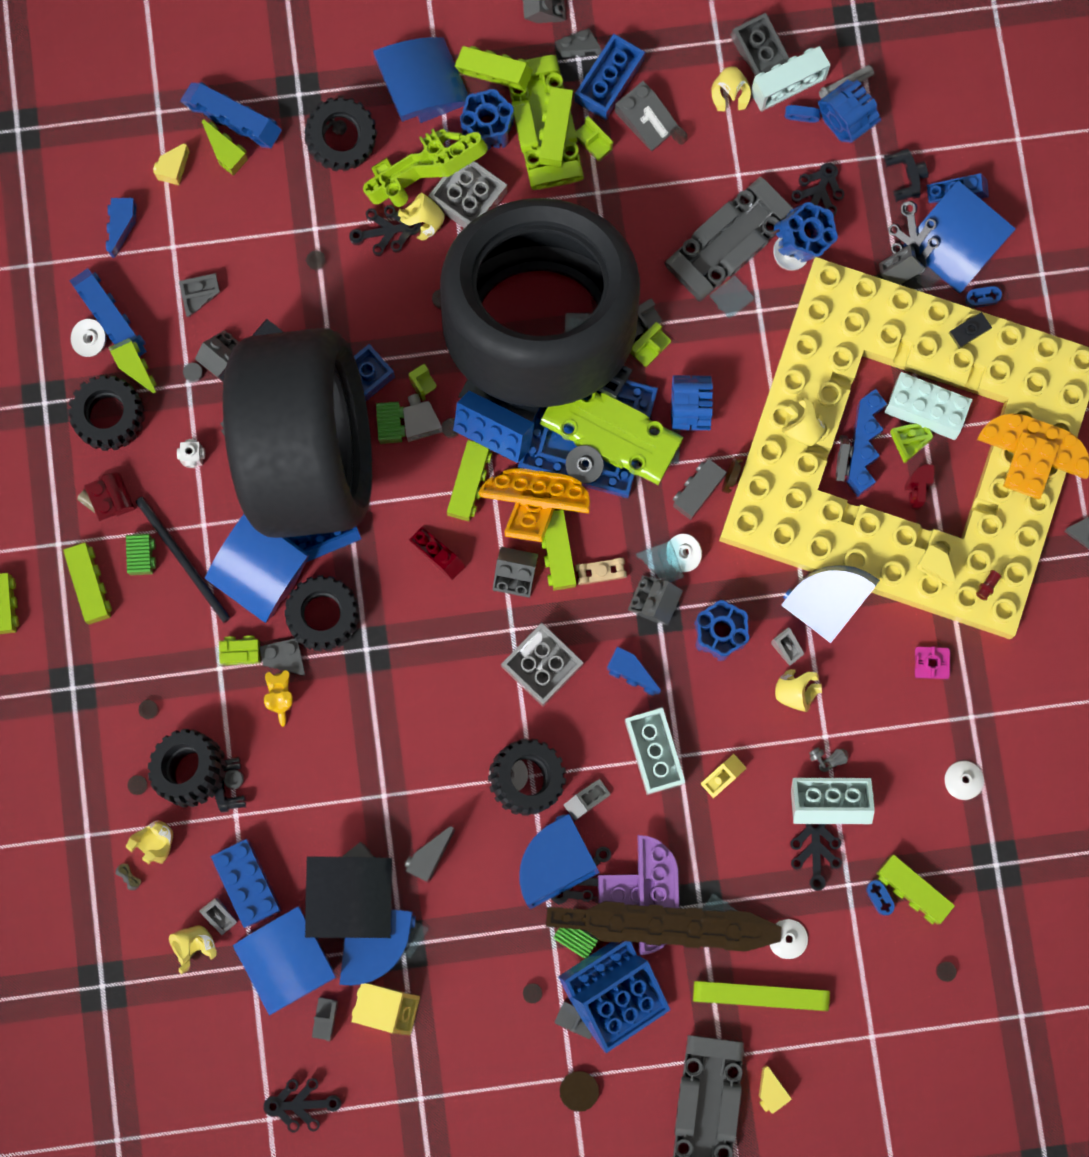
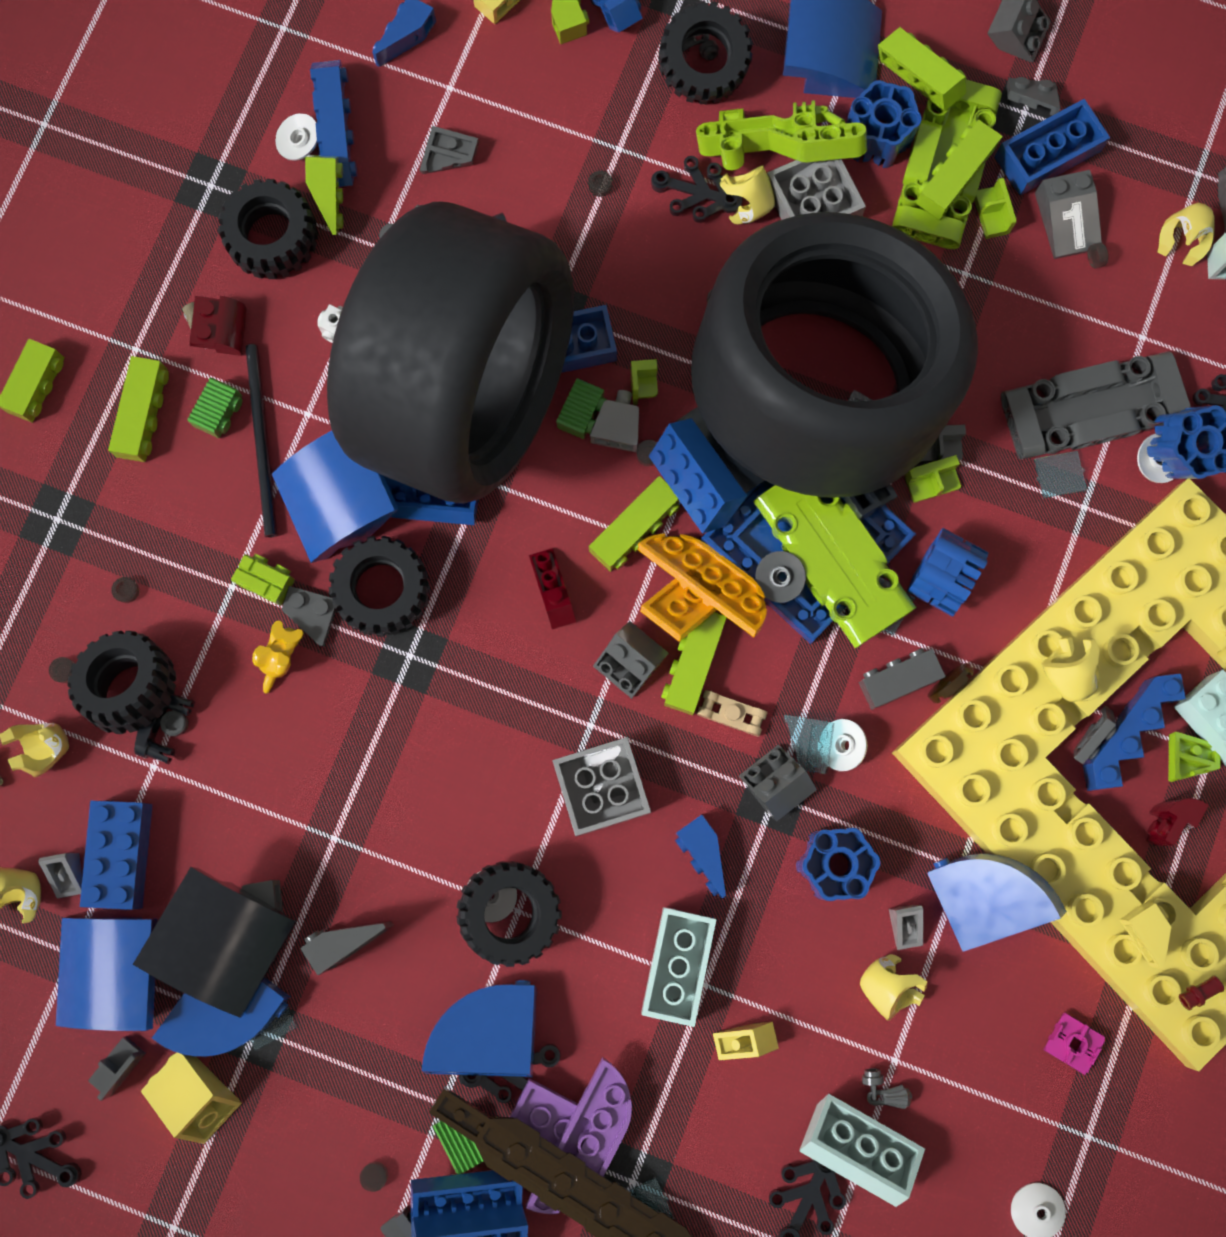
camera: 30 degrees right, 0 degrees up
light grey arch [564,779,611,820] -> none

